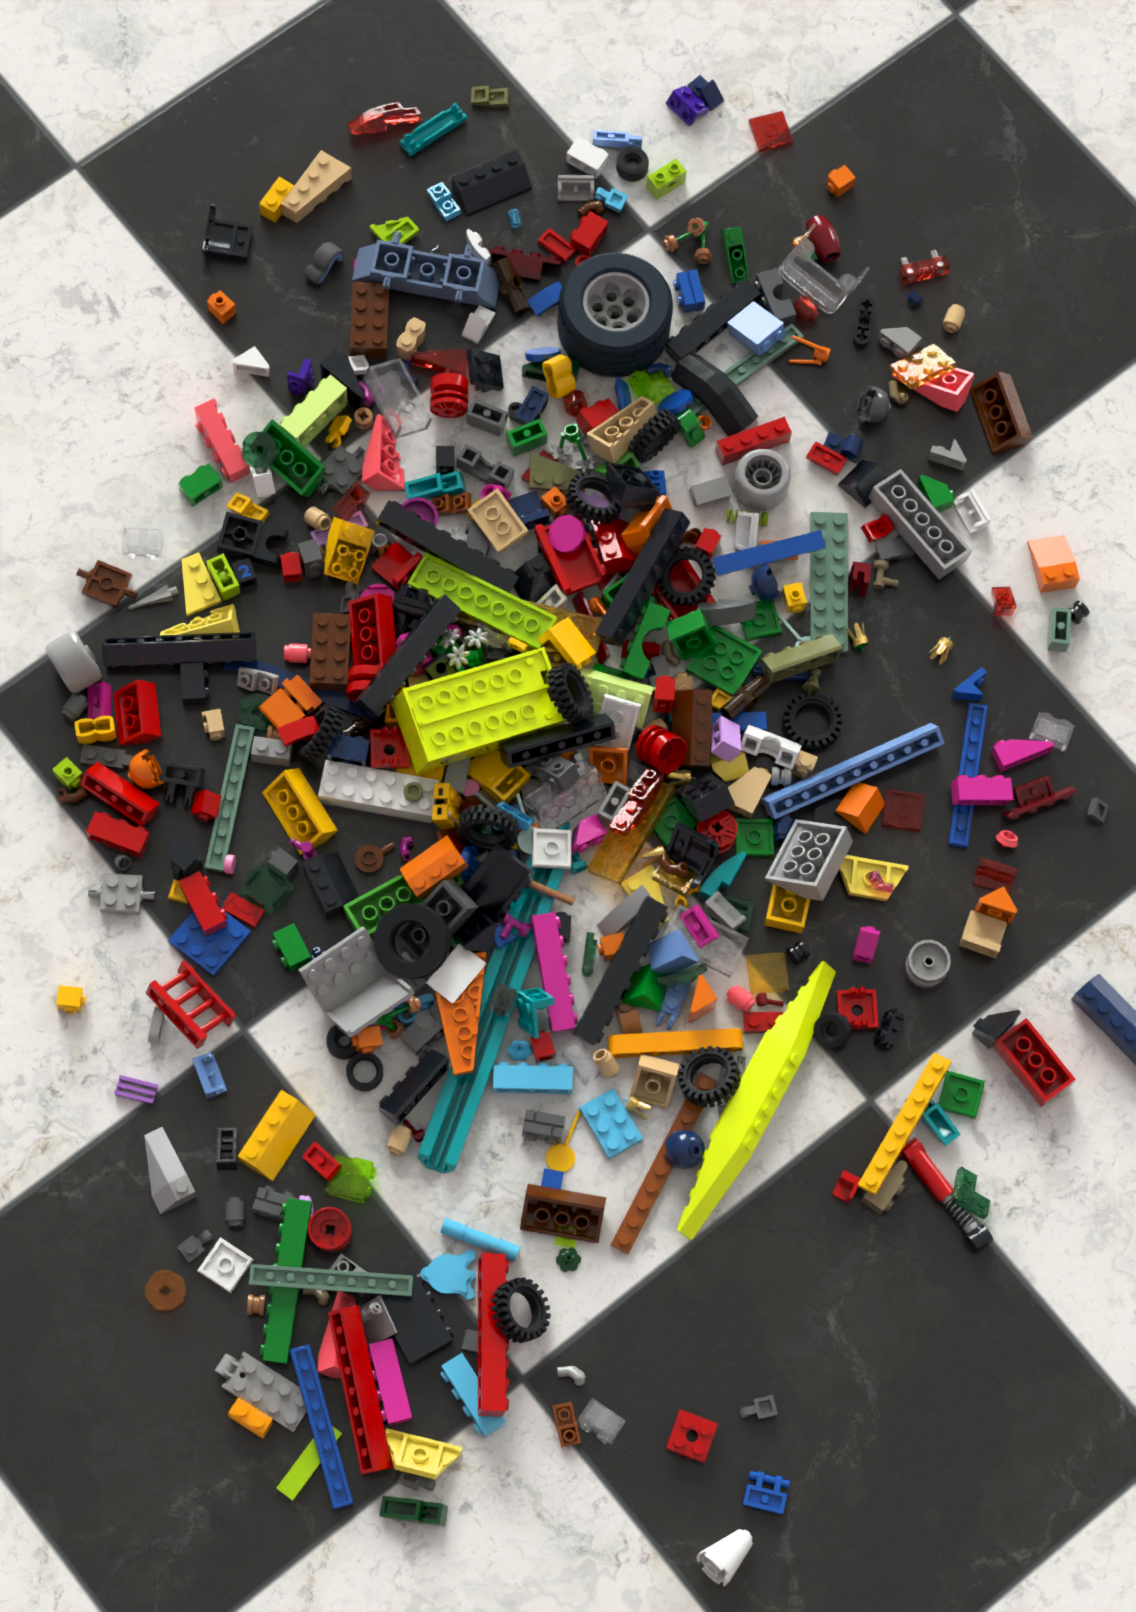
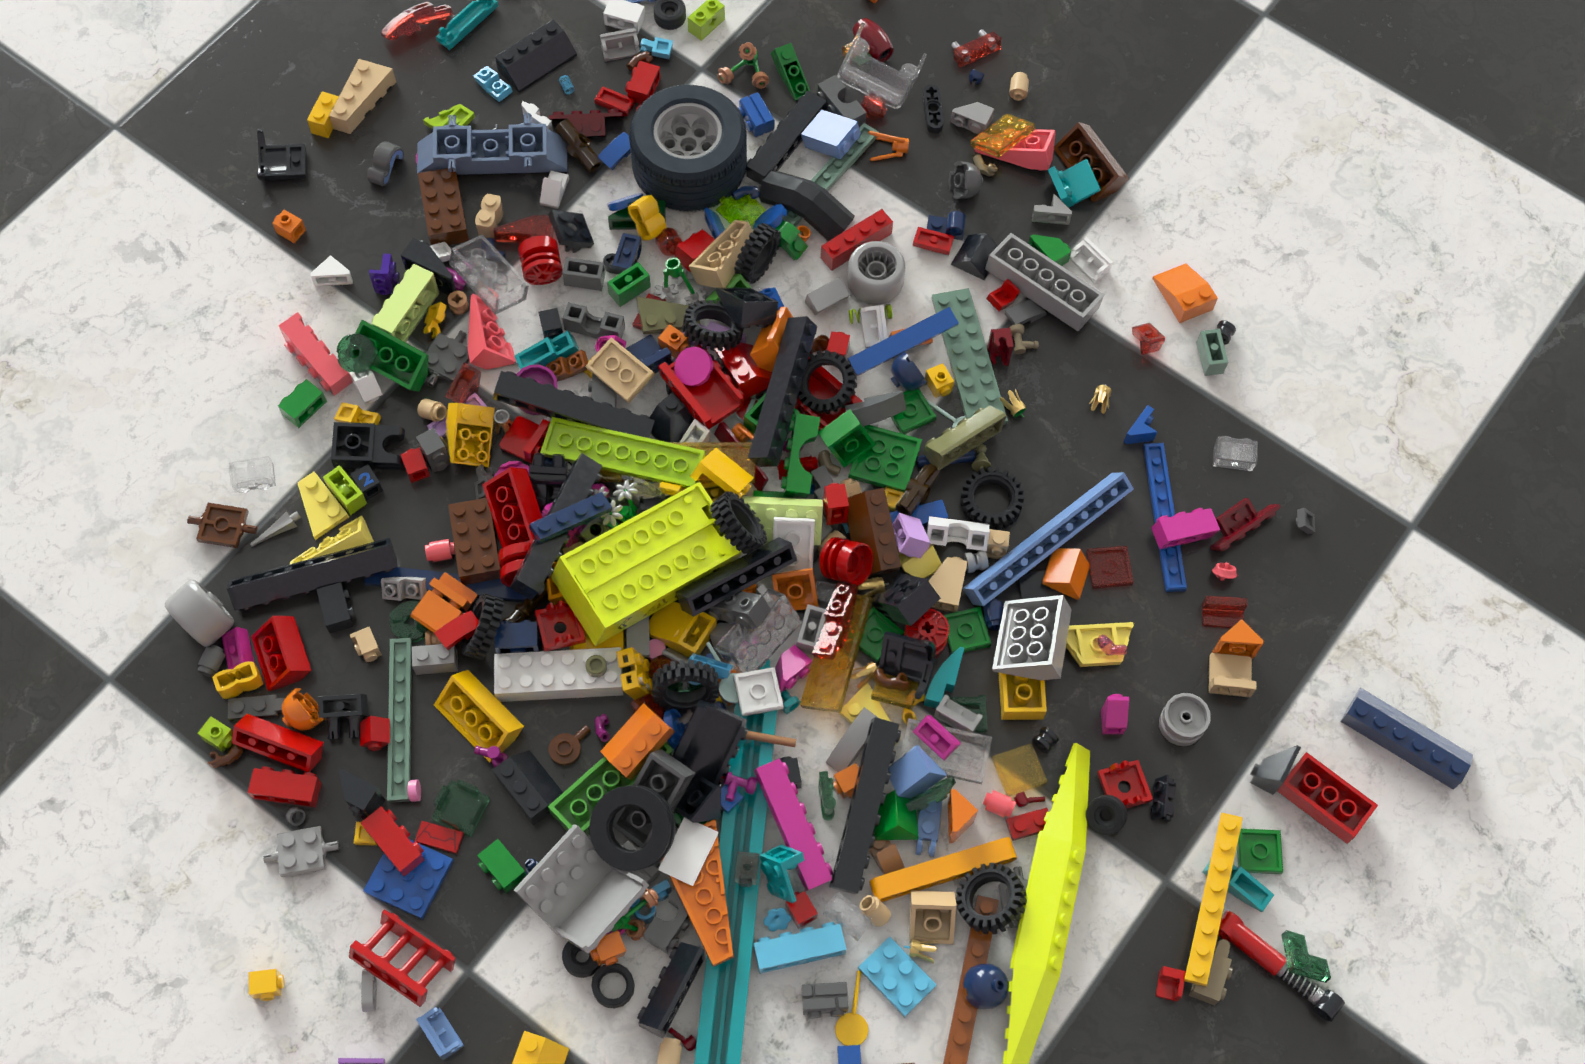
camera: 10 degrees left, 5 degrees down
dark grey brick [267,847,299,881] -> none
dark pink slope [991,739,1055,772] -> none
none -> dark blue plate [529,492,612,544]
none -> teal bracket [1048,159,1101,208]

